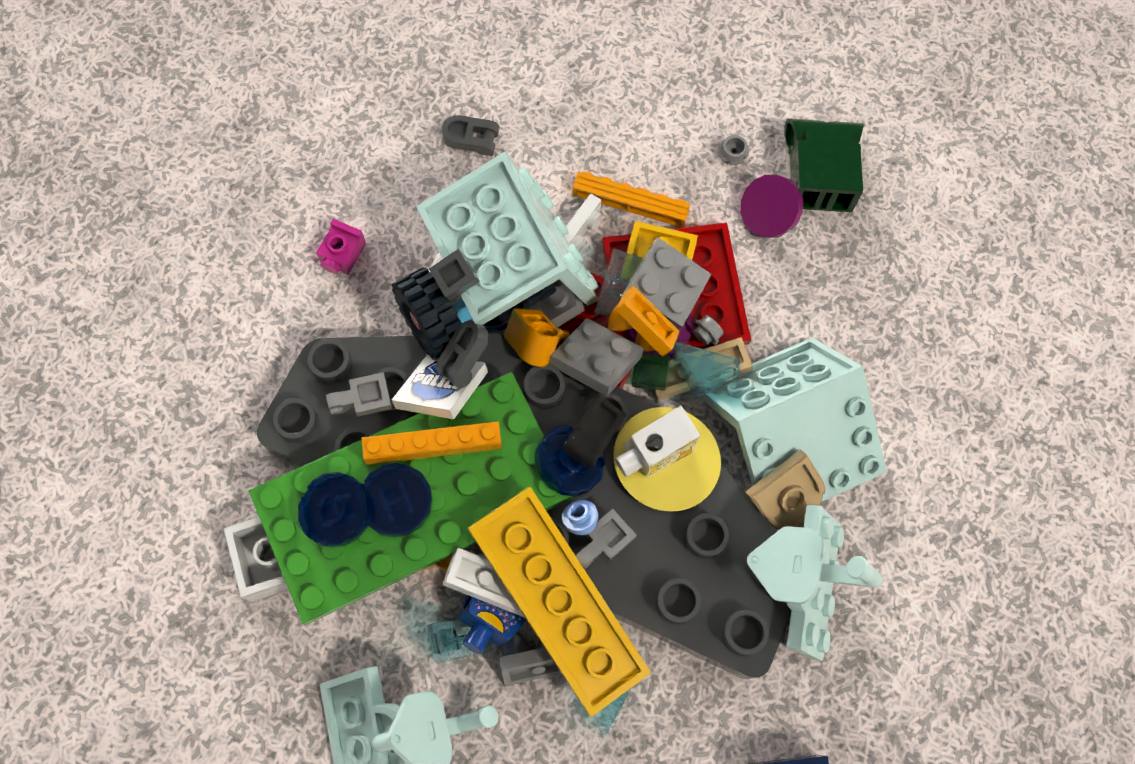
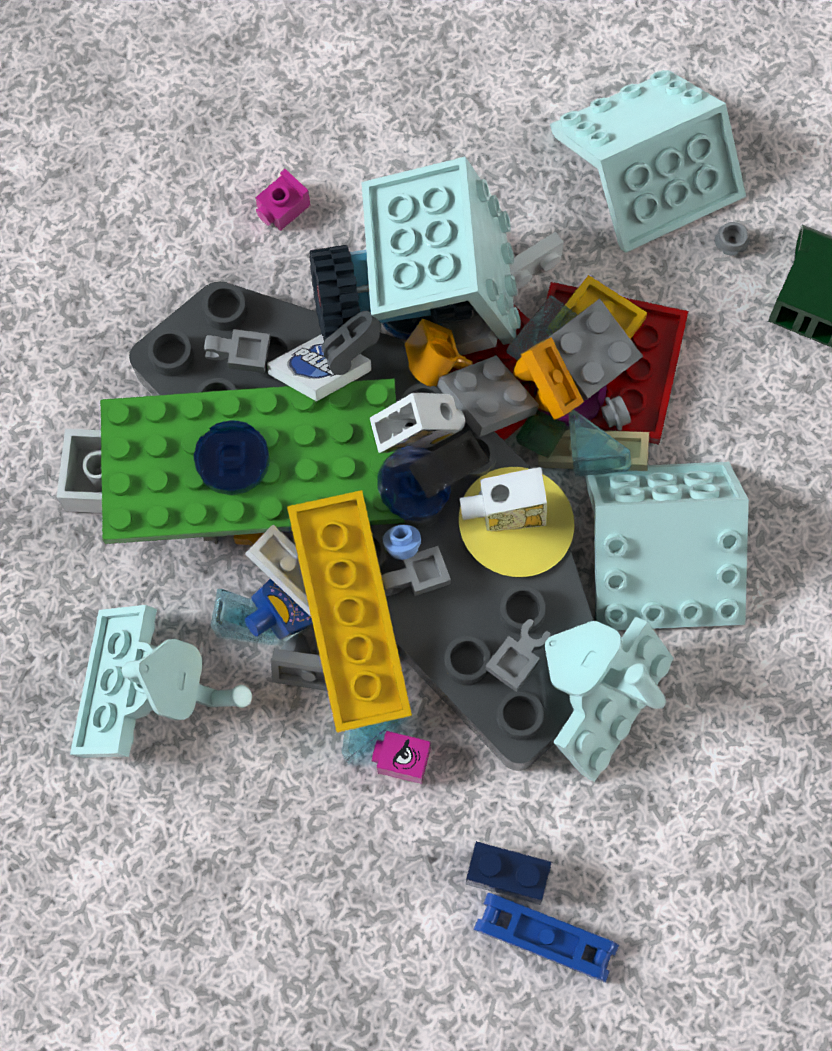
camera: 30 degrees right, 0 degrees up
clear blue tile [298,472,372,548] -> none
light orange piece [362,421,502,465] -> none
dark grey plate [429,249,480,301] -> none
dark grey plate [442,115,500,156] -> none
light orange piece [572,171,691,228] -> none
magenta tile [740,174,803,238] -> none
tan tile [745,449,825,529] -> none
none -> white torso [370,393,465,453]
none -> dark pink brick [372,731,431,784]
none -> light grey plate [485,619,550,692]
none -> light aqua bracket [550,70,746,253]

